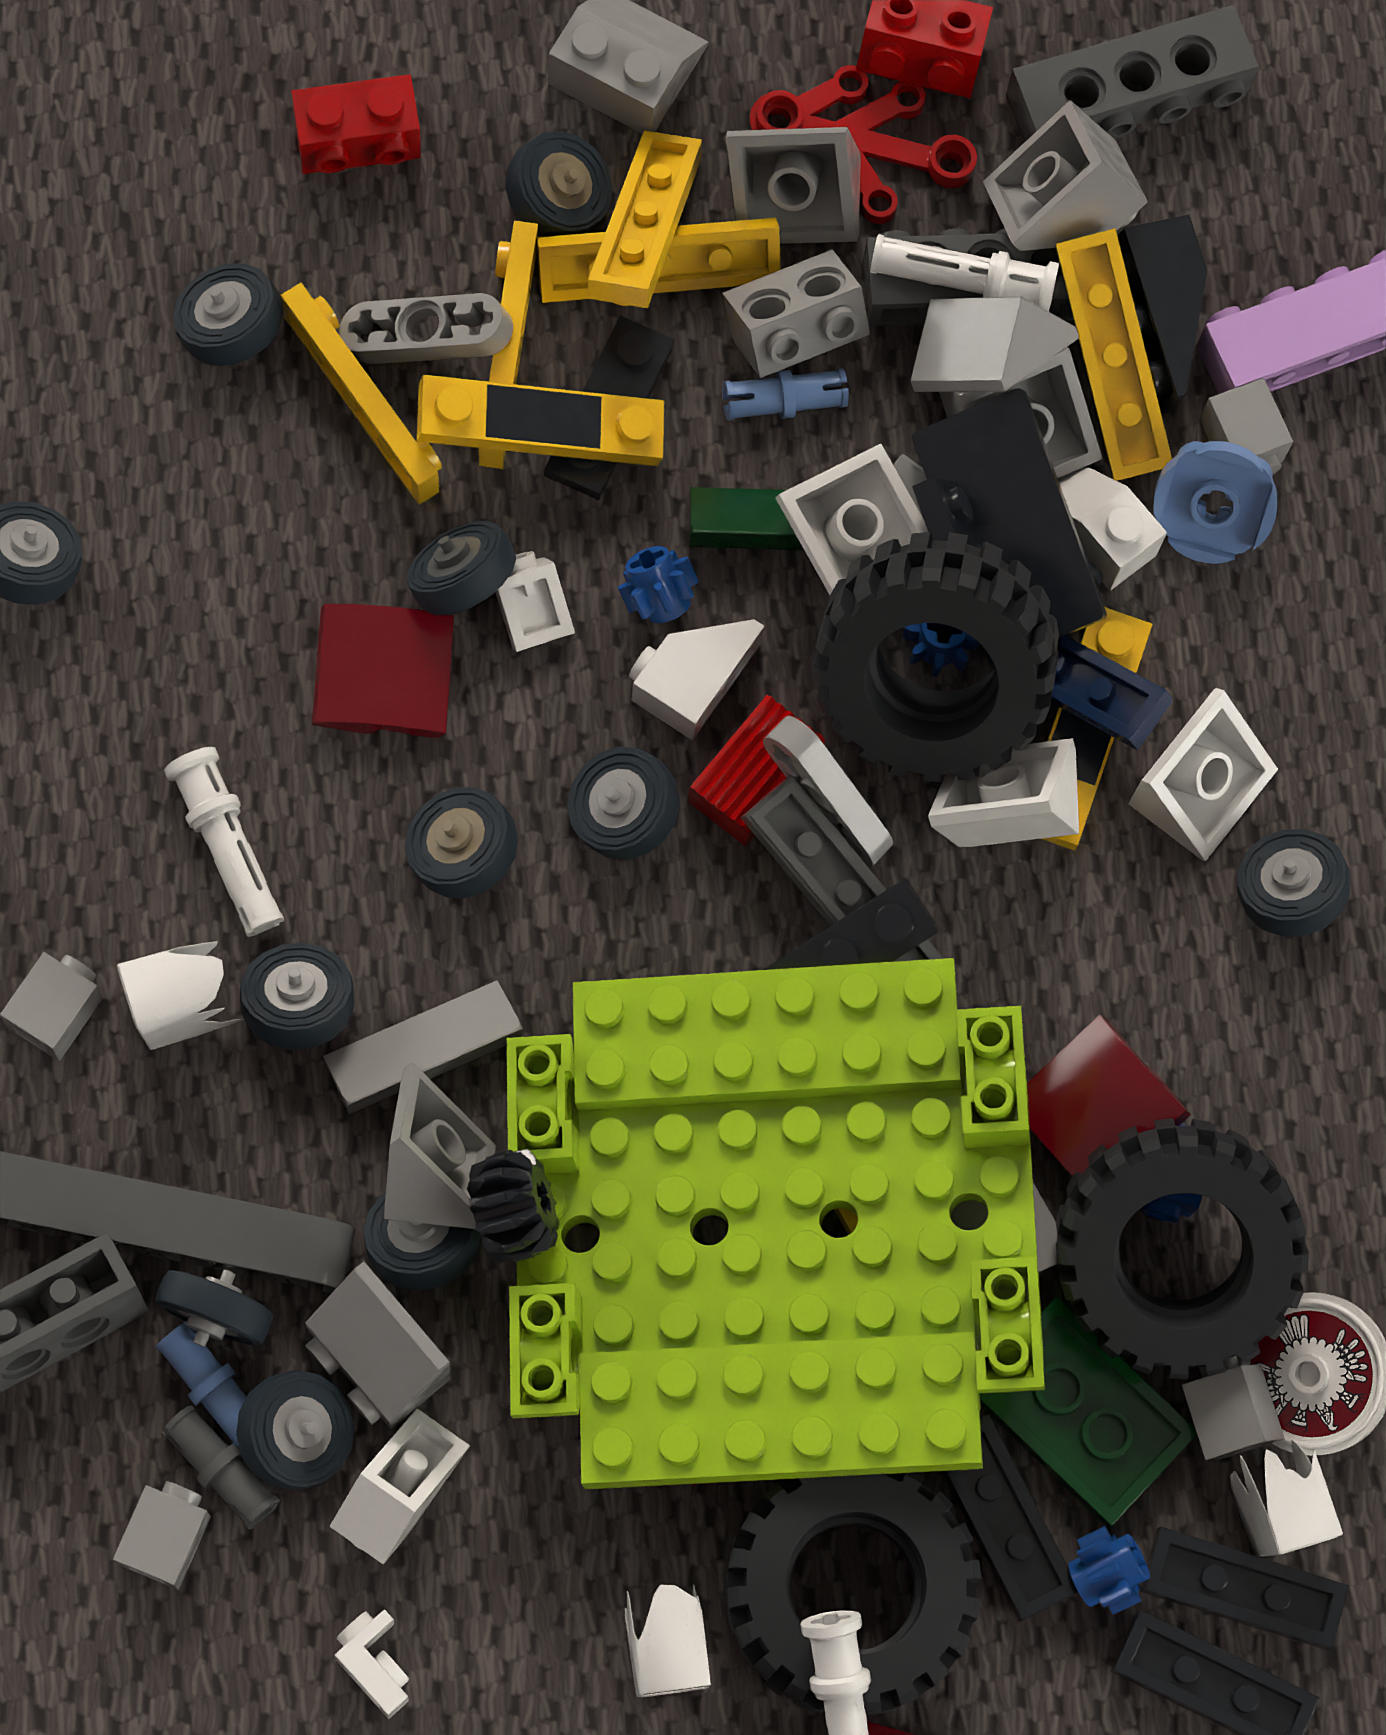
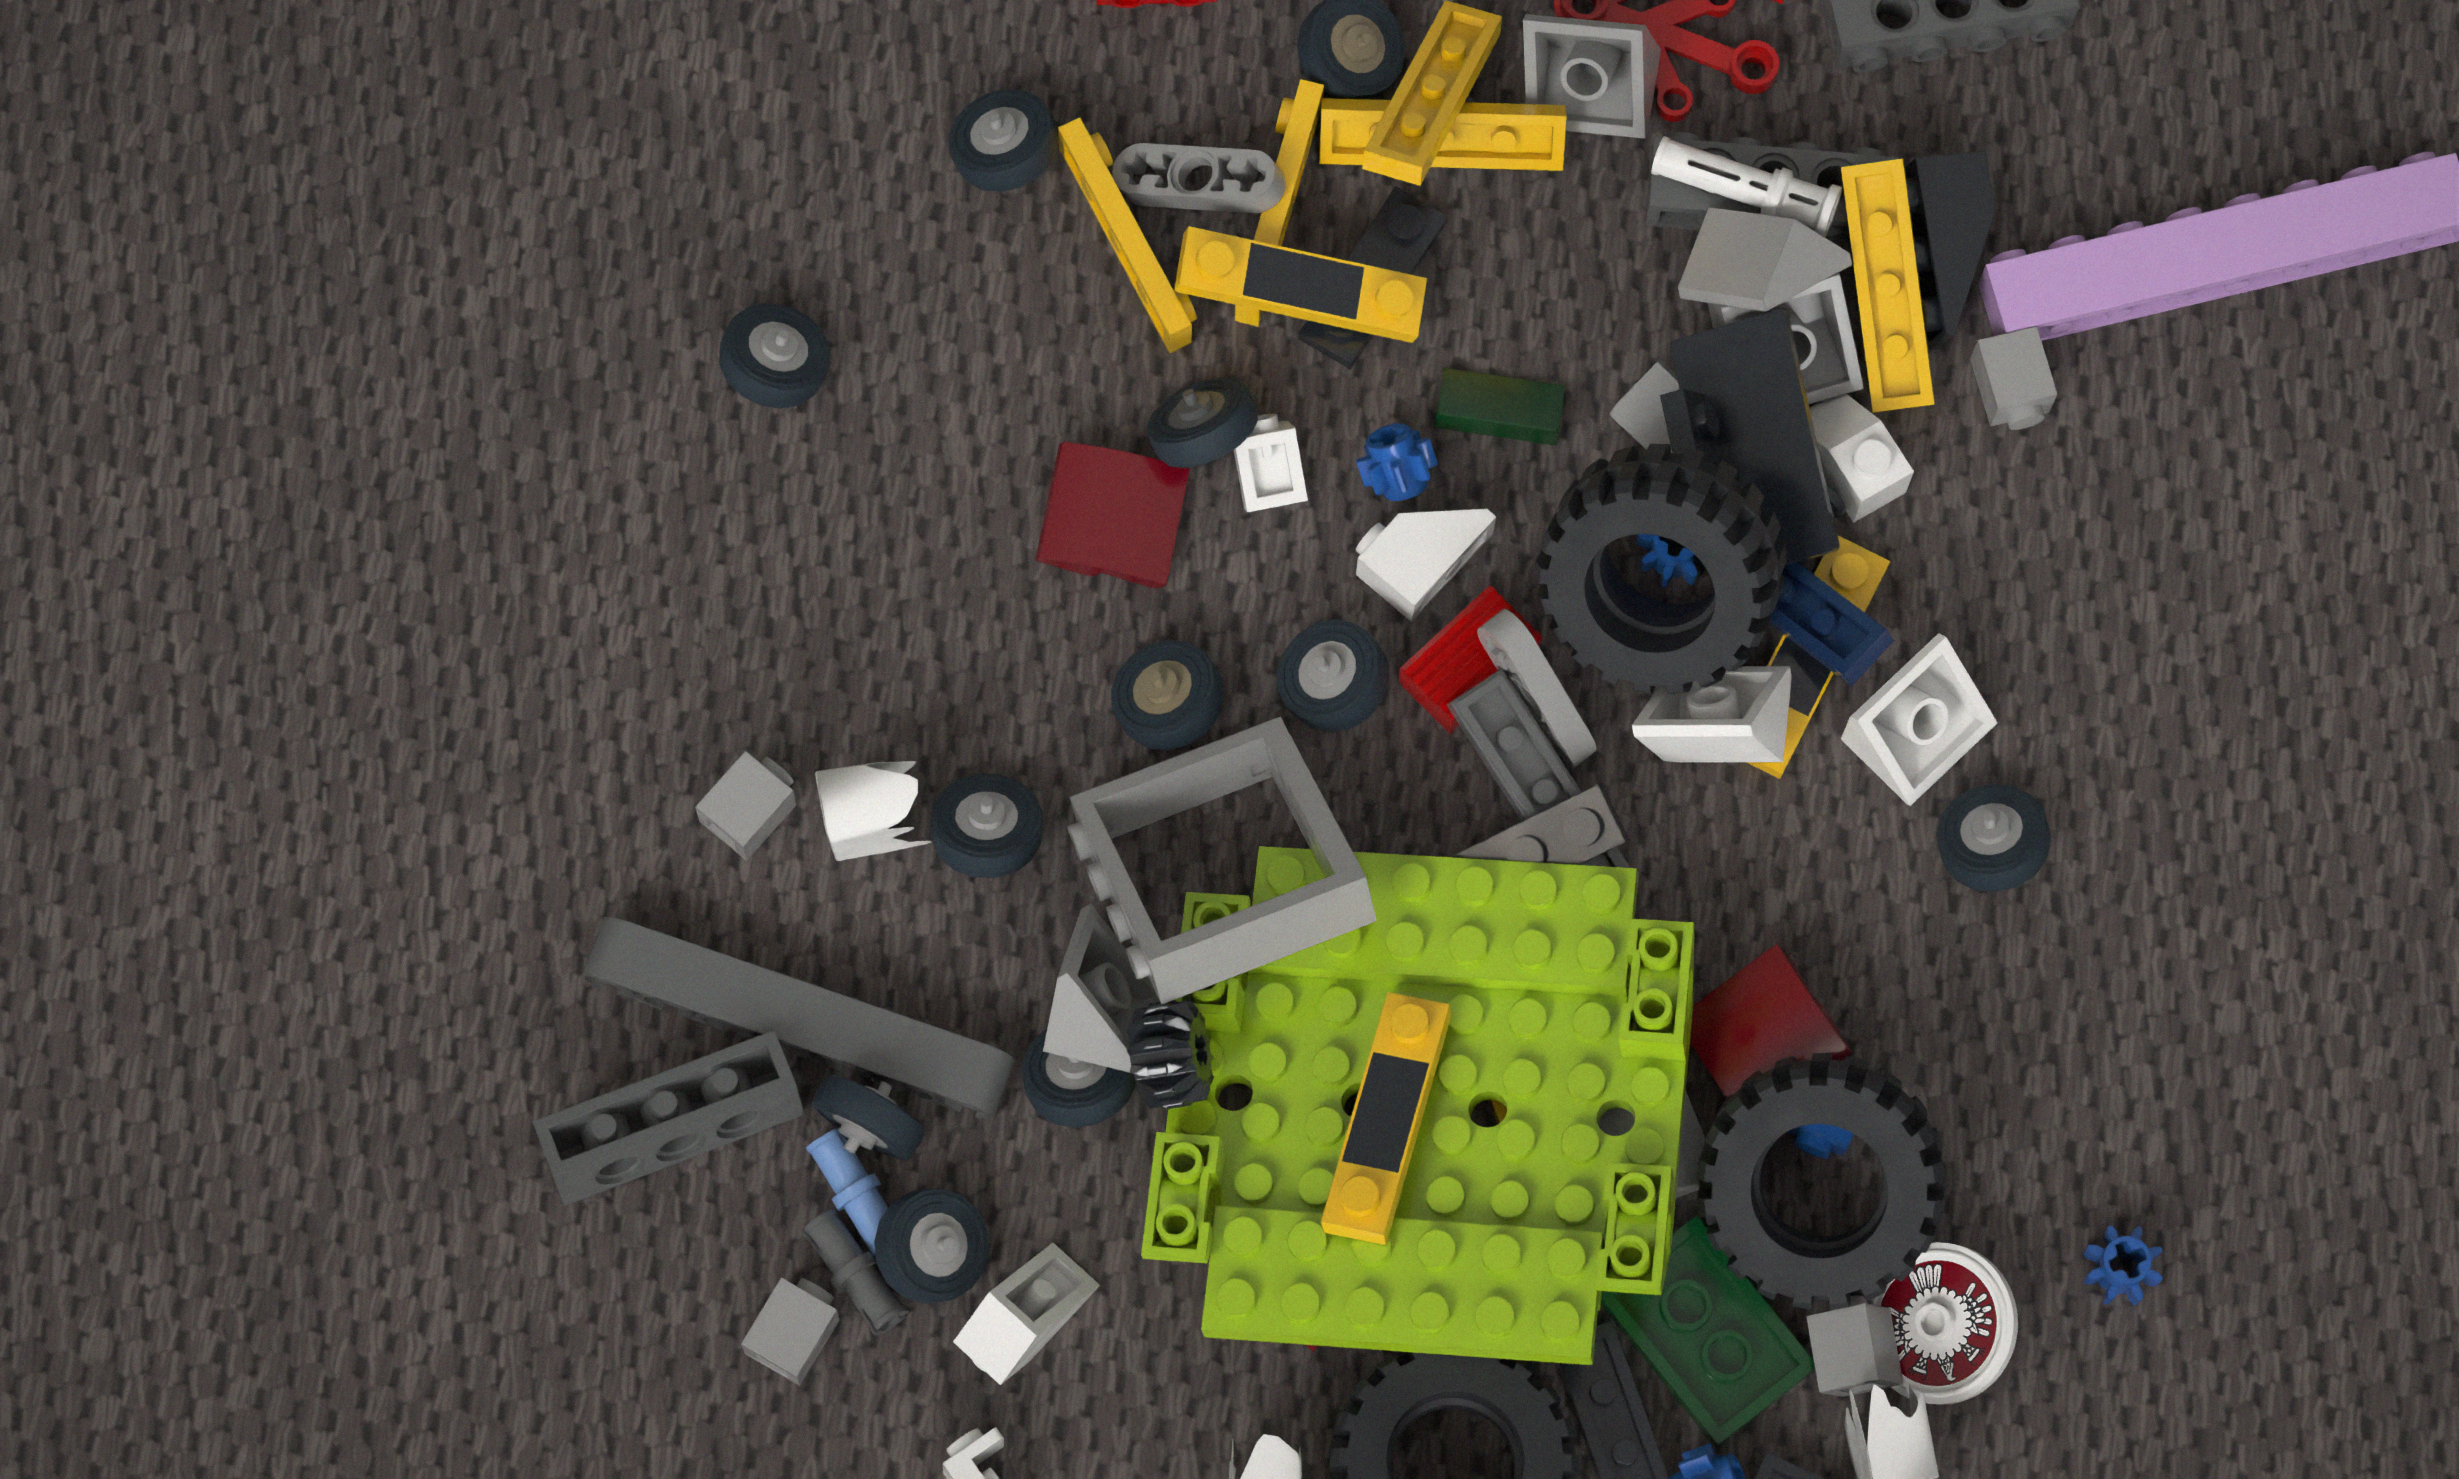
camera: 15 degrees right, 0 degrees up
white pin [164,747,284,937] -> none
light grey slope [305,1261,451,1429] -> none
light grey slope [323,980,523,1114] -> none
light grey brick [722,250,870,378] -> none
medium blue pin [722,368,849,421] -> none
white slope [776,444,928,595] -> none
light grey slope [983,100,1148,251] -> none
medium blue plate [1153,441,1277,564] -> none
none -> light grey window [1067,717,1377,1004]
none -> yellow plate [1321,992,1452,1245]

